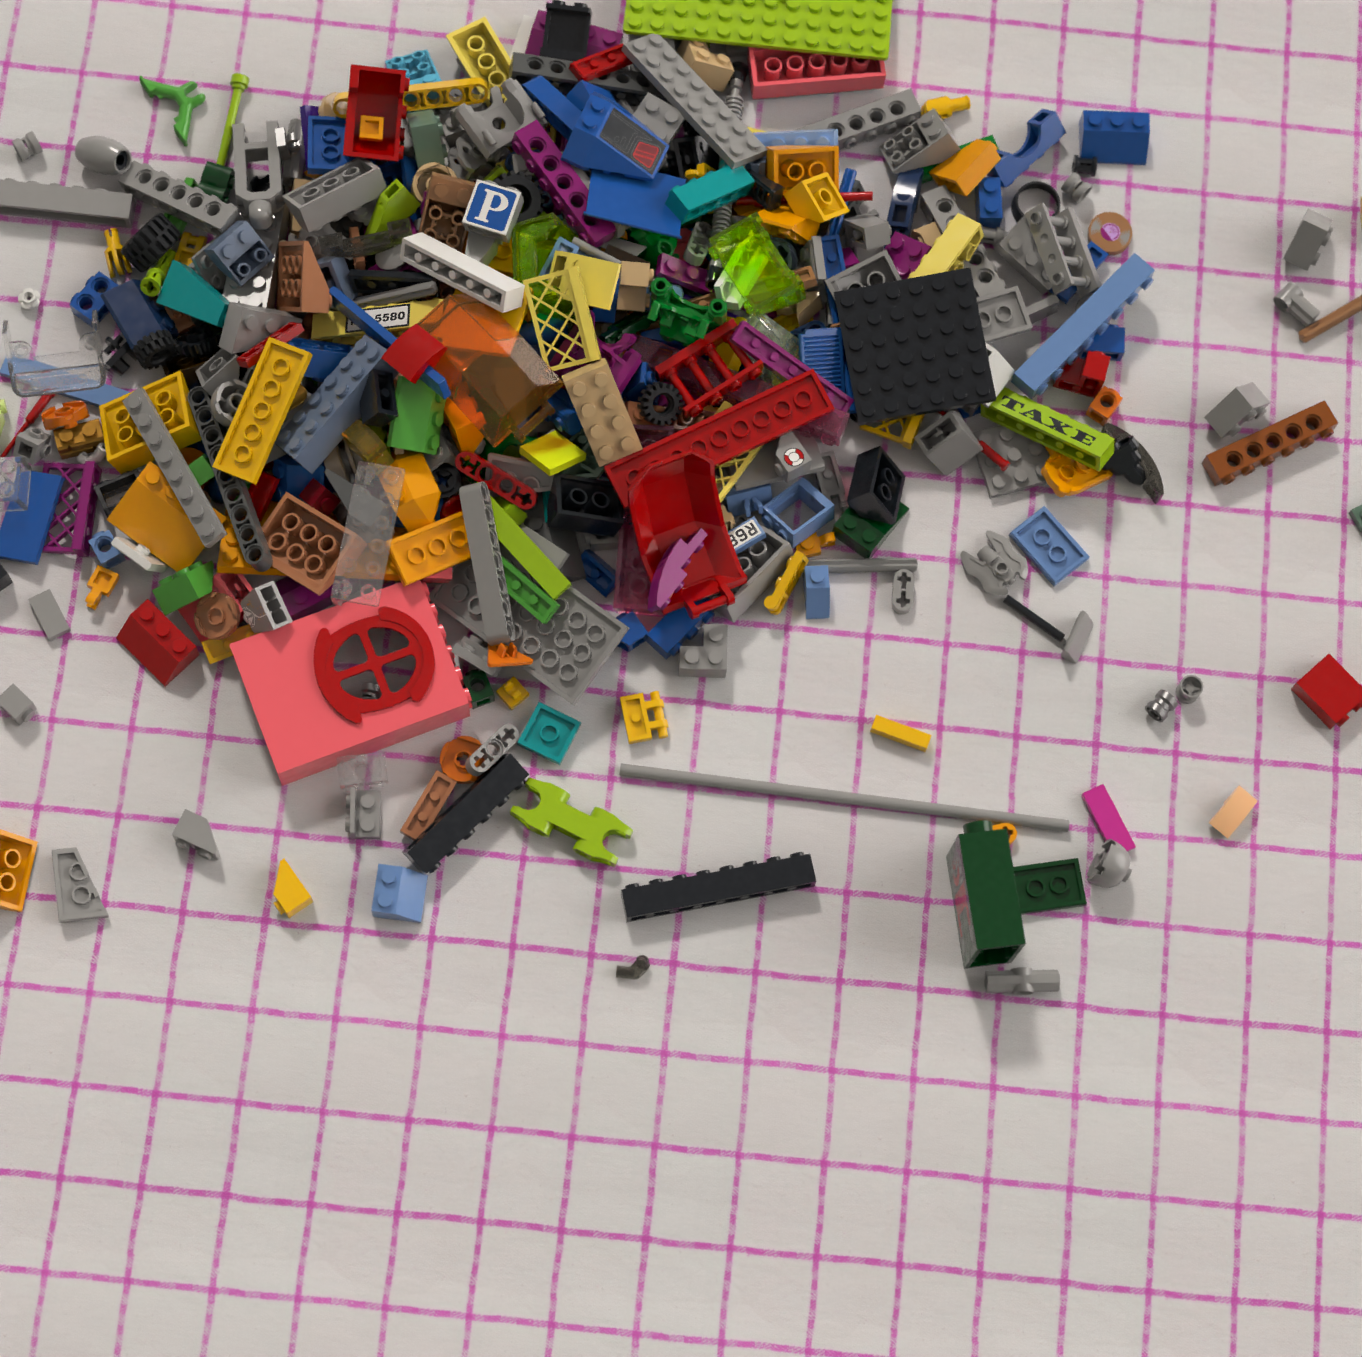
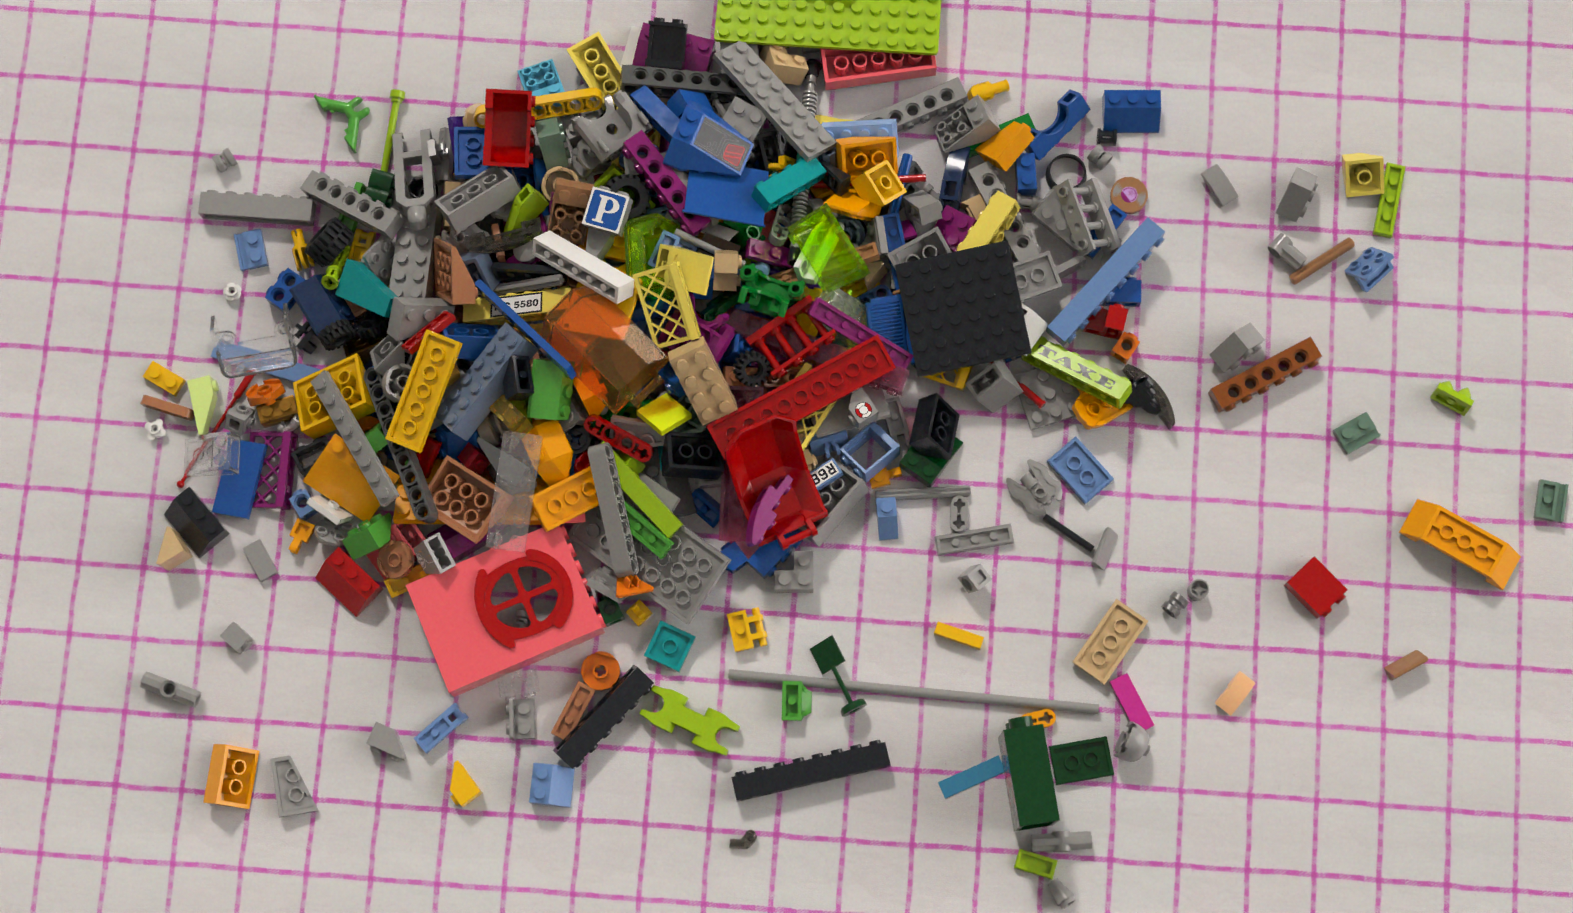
camera: 10 degrees right, 5 degrees up
light grey piece [75,136,132,175] -> none
sand blue slope [204,220,275,286] -> none
light orange plate [359,115,384,142] -> none
red slope [381,324,448,384] -> none
light grey beam [465,724,519,776] -> none
red tile [569,43,633,82] -> none
yellow plate [764,550,809,615] -> none
none -> medium blue plate [234,229,269,271]
none -> light grey plate [314,517,353,549]
none -> medium blue plate [413,703,469,754]
none -> bright green slope [782,681,812,721]
none -> dark green piece [810,635,867,717]
none -> light grey tile [934,524,1014,556]
none -> dark azure sticker [938,755,1004,799]
none -> light grey brick [958,564,992,593]
none -> lime tile [1014,849,1058,880]
none -> light grey cone [1048,878,1075,909]
none -> tan plate [1072,599,1148,685]
none -> light grey slope [1201,164,1239,206]

